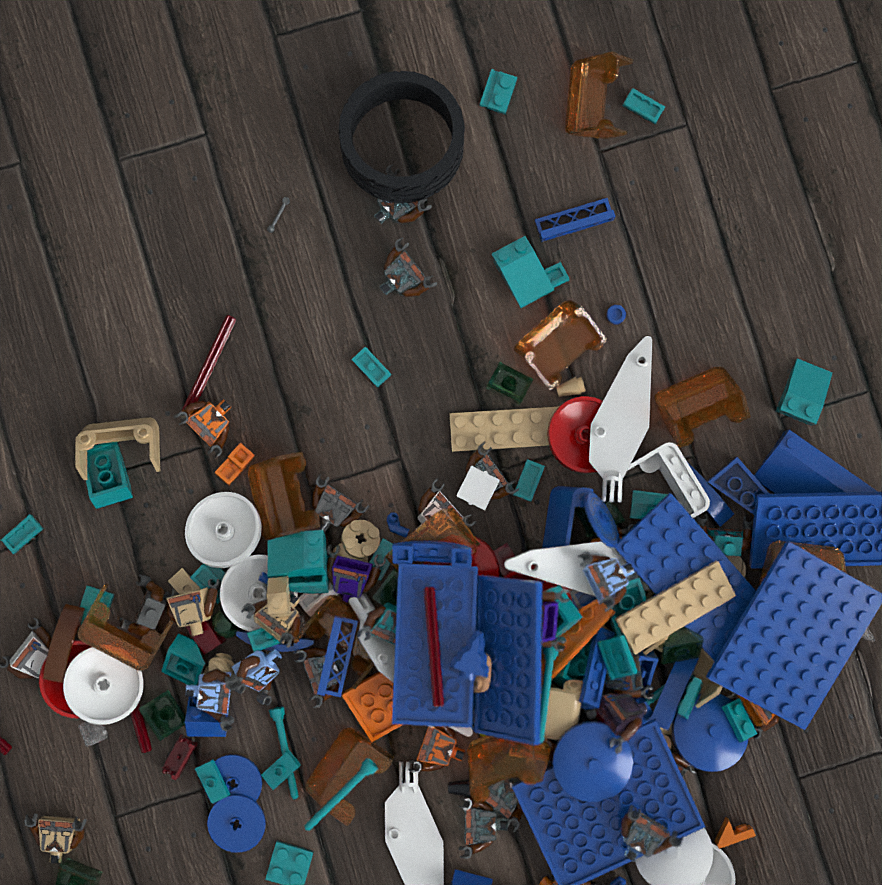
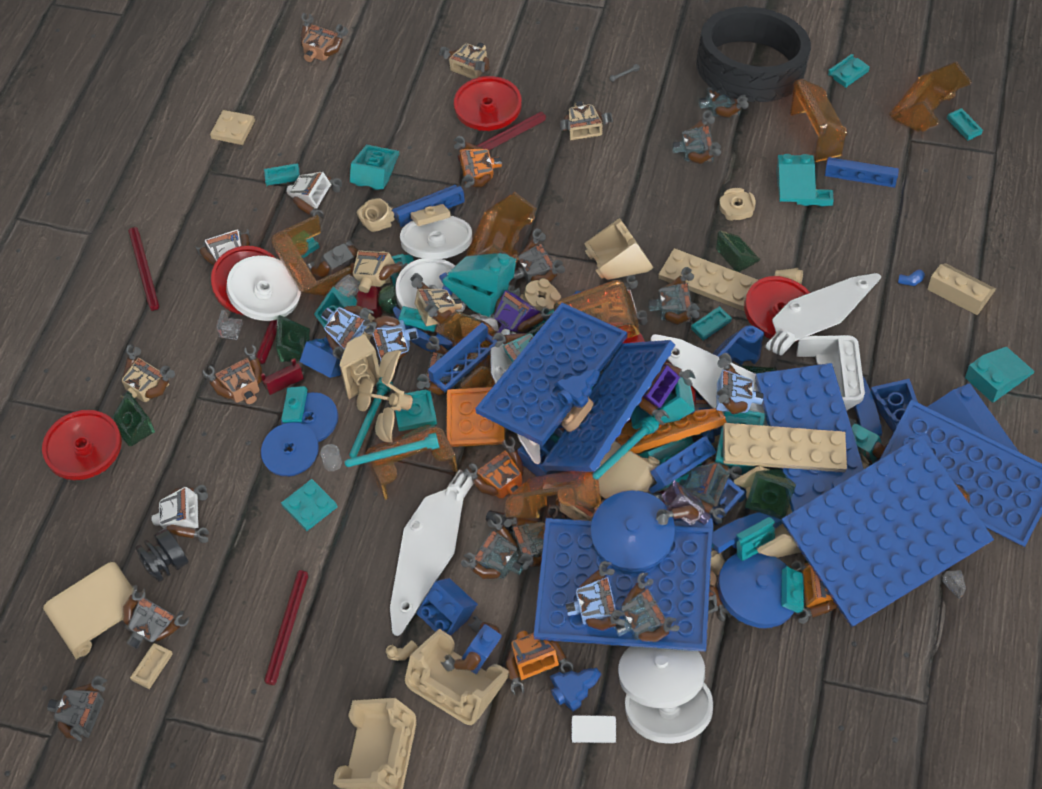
camera: 30 degrees right, 30 degrees down
reddish brown slope [43,604,85,683] -> none
tan windscreen [76,418,160,480] -> none
orange slope [215,443,255,486] -> none
teal plate [261,750,301,790] -> none
tan slope [267,576,291,618] -> none
teal plate [351,347,392,388] -> none
blue slope [392,541,472,567] -> none
dark red axle [424,587,444,707] -> none
white piece [456,466,500,510] -> none
clear orange windscreen [514,300,607,390] -> none
blue piece [584,492,619,548] -> none
teal plate [597,634,638,680] -> none
blue tile [606,305,626,325] -> none
clear orange windscreen [654,367,750,448] -> none
orange slope [714,817,756,849] -> none
none -> torso [202,345,263,404]
none -> torso [287,172,342,224]
none -> clear wheel [320,444,342,471]
none -> clear slope [335,274,360,298]
none -> tan slope [340,334,380,399]
none -> tan hair [357,198,394,232]
none -> tan plant [357,350,413,443]
none -> blue fence [392,184,465,227]
none -> teal plate [395,389,437,431]
none -> tan plate [411,204,451,226]
none -> torso [439,43,489,79]
none -> red dish [454,76,522,131]
none -> torso [560,101,613,140]
none -> torso [565,561,625,631]
none -> tan windscreen [584,218,654,280]
none -> tan plate [719,188,756,221]
none -> clear orange windscreen [790,79,847,162]
none -> blue arm [898,269,925,286]
none -> tan slope [928,263,996,315]

